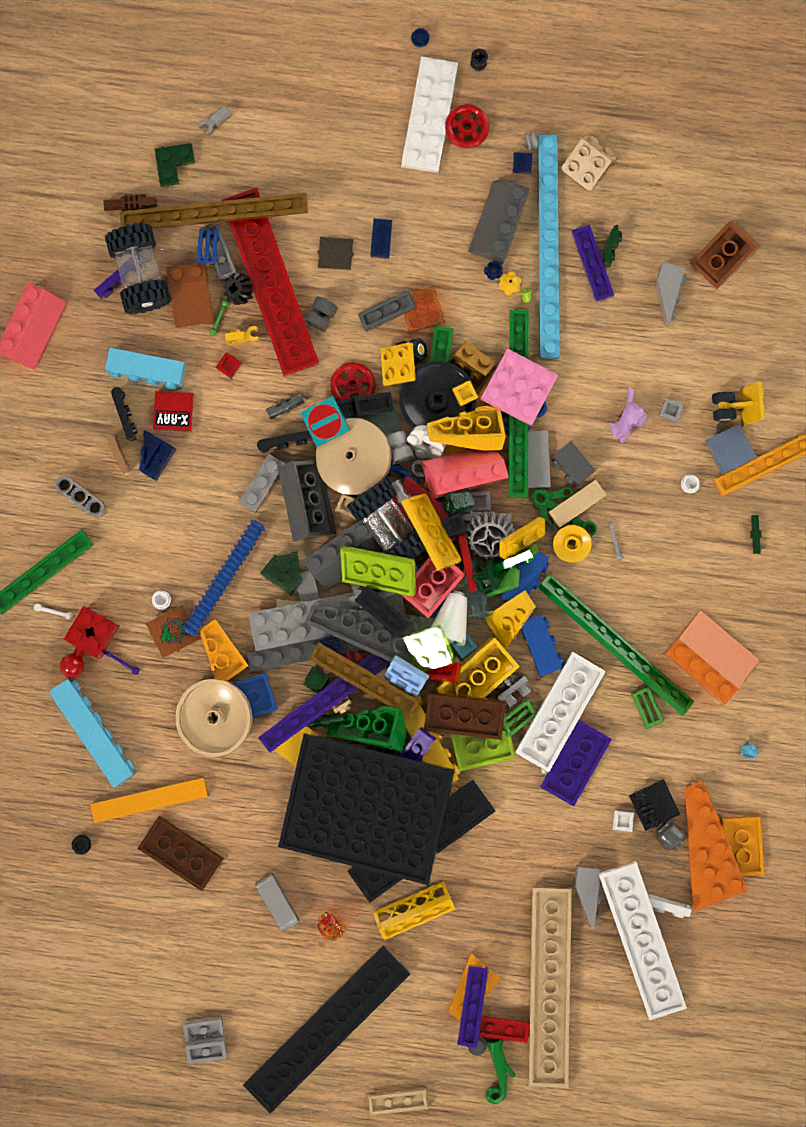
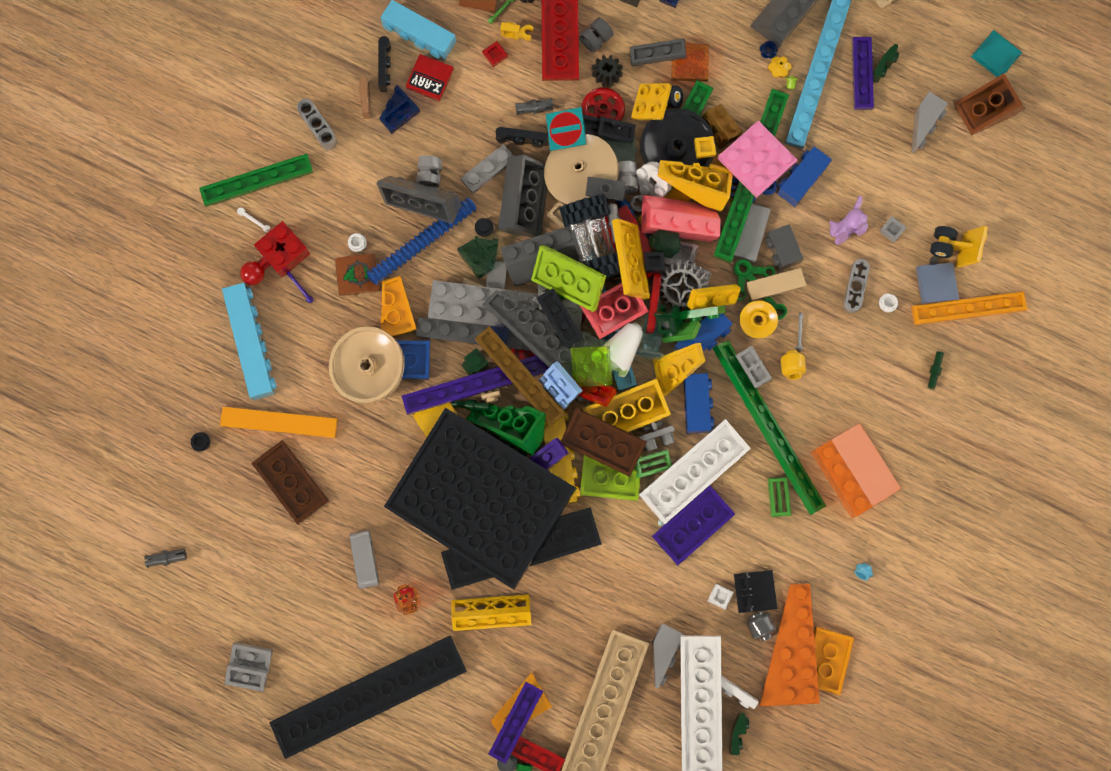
camera: 15 degrees right, 5 degrees down
none -> dark grey pin [144,548,187,568]
none -> dark grey slope [376,176,462,224]
none -> light grey wheel [416,156,442,188]
none -> black plate [475,218,493,237]
none -> dark grey plate [585,177,626,201]
none -> pearl dark grey gear [592,55,623,87]
none -> dark green slope [729,713,749,755]
none -> light grey hinge [735,346,773,388]
none -> blue brick [777,146,832,207]
none -> yellow head [780,350,806,380]
none -> light grey beam [843,259,870,313]
none -> teal piece [971,30,1023,77]

